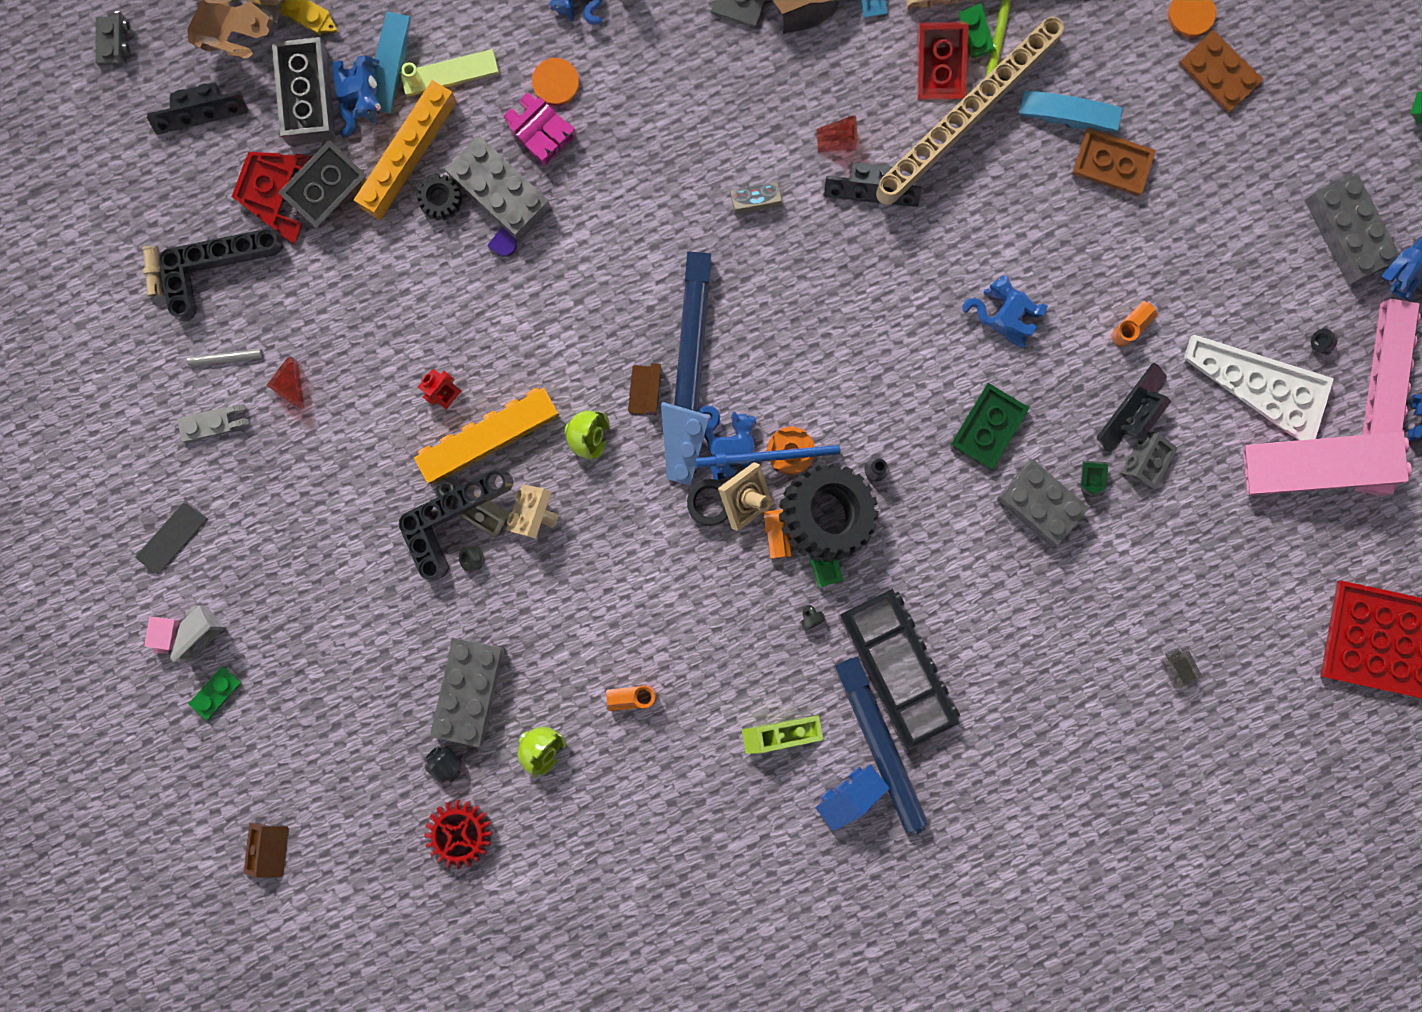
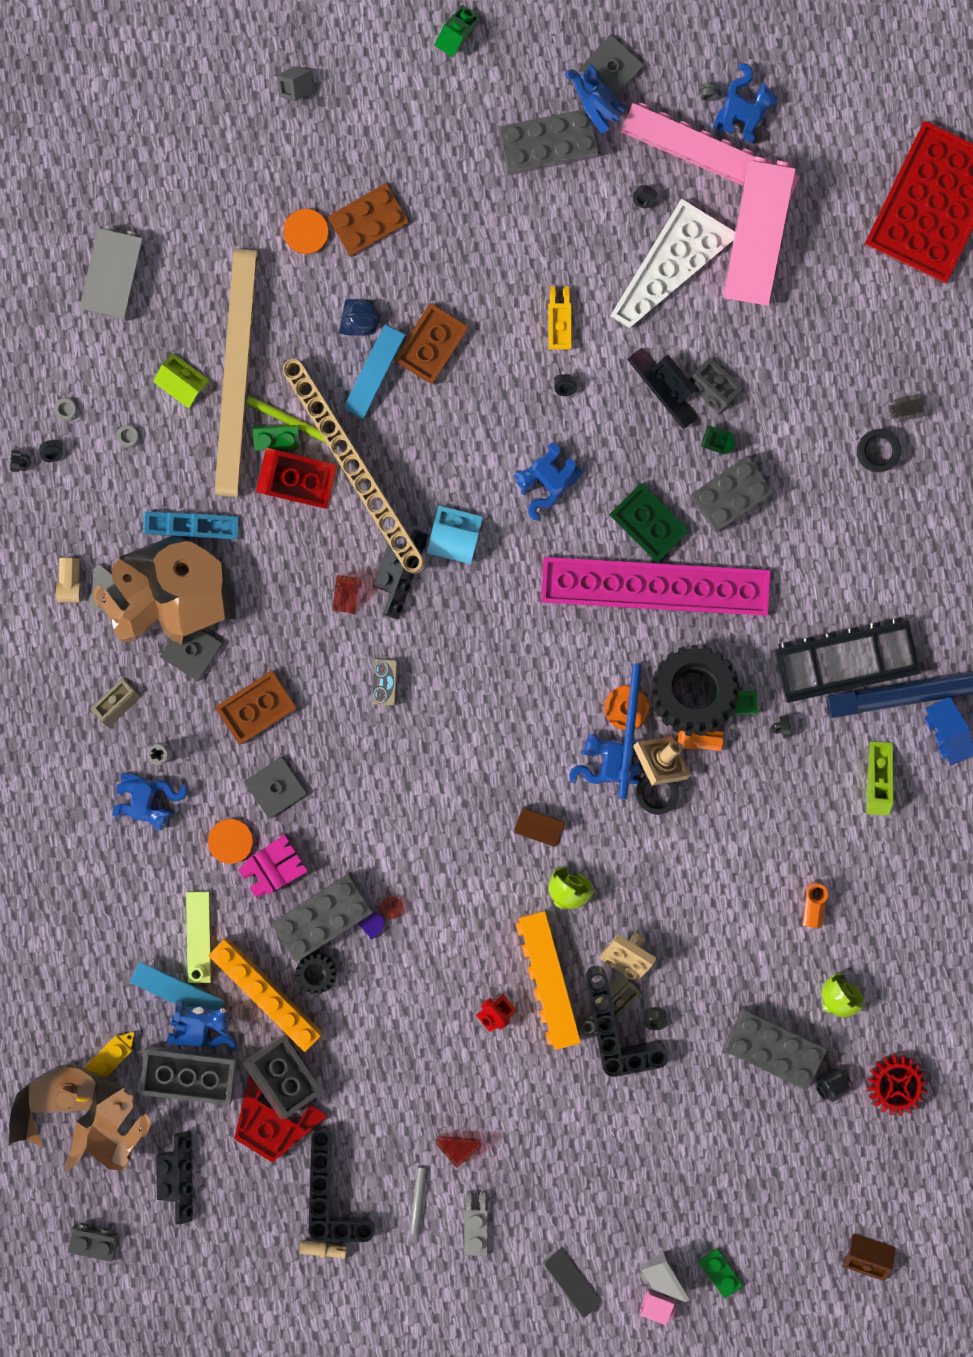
camera: 75 degrees left, 5 degrees up
medium blue wing [661,402,710,486] -> none
dark blue brick [674,251,712,412] -> none
black cone [864,457,889,482] -> none
orange piece [1112,301,1159,347] -> none
none -> dark orange plate [215,670,297,745]
none -> dark grey plate [244,756,307,819]
none -> dark blue piece [339,299,379,336]
none -> clear red tile [380,896,403,919]
none -> medium azure brick [427,506,483,564]
none -> dark pink plate [541,557,770,616]
none -> yellow hinge [548,286,571,350]
none -> black tile [554,374,577,397]
none -> black tyre [857,429,901,472]

